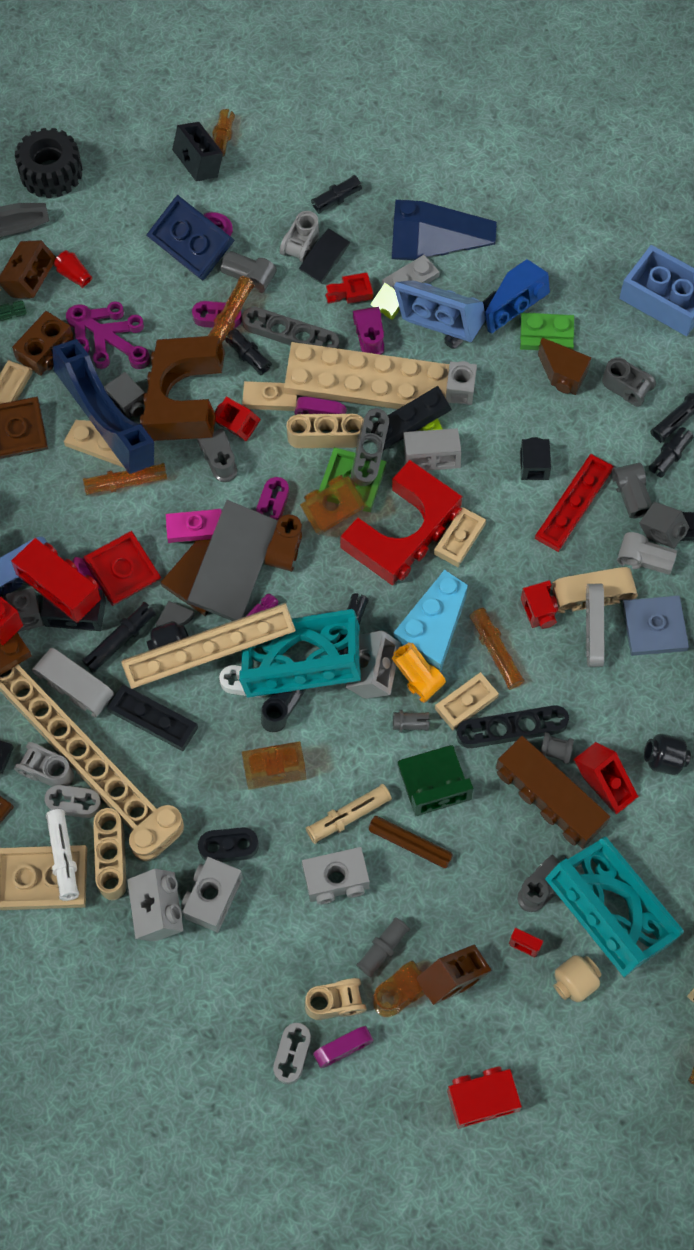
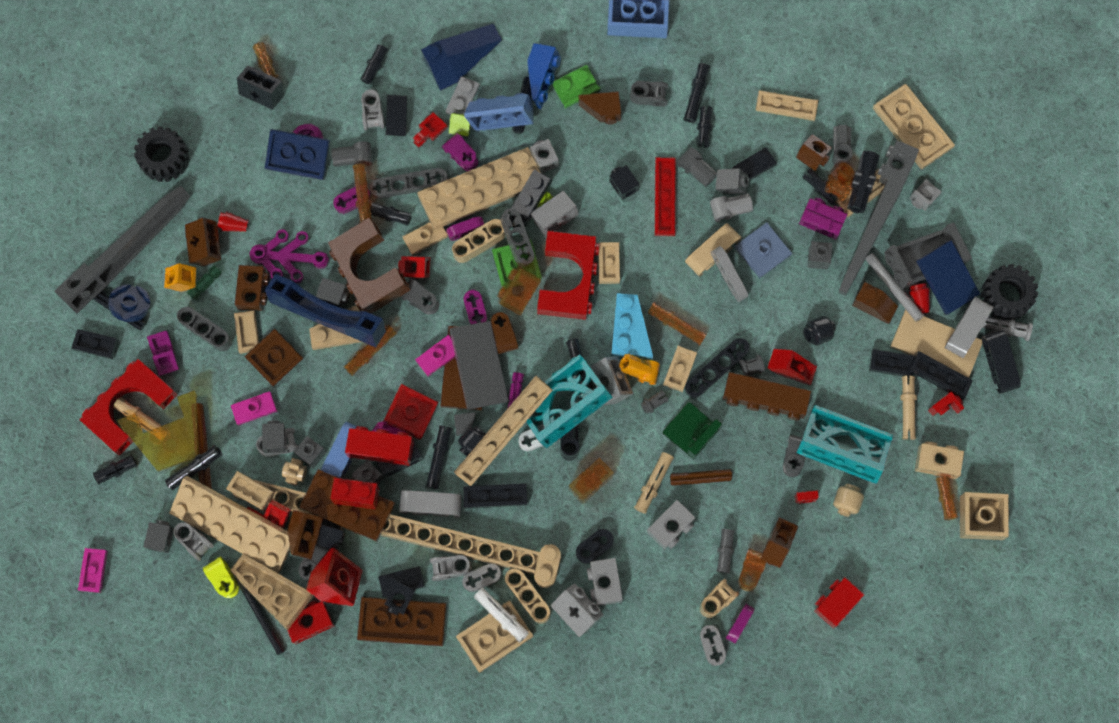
camera: 30 degrees left, 10 degrees up
red brick [521,580,558,629] -> none

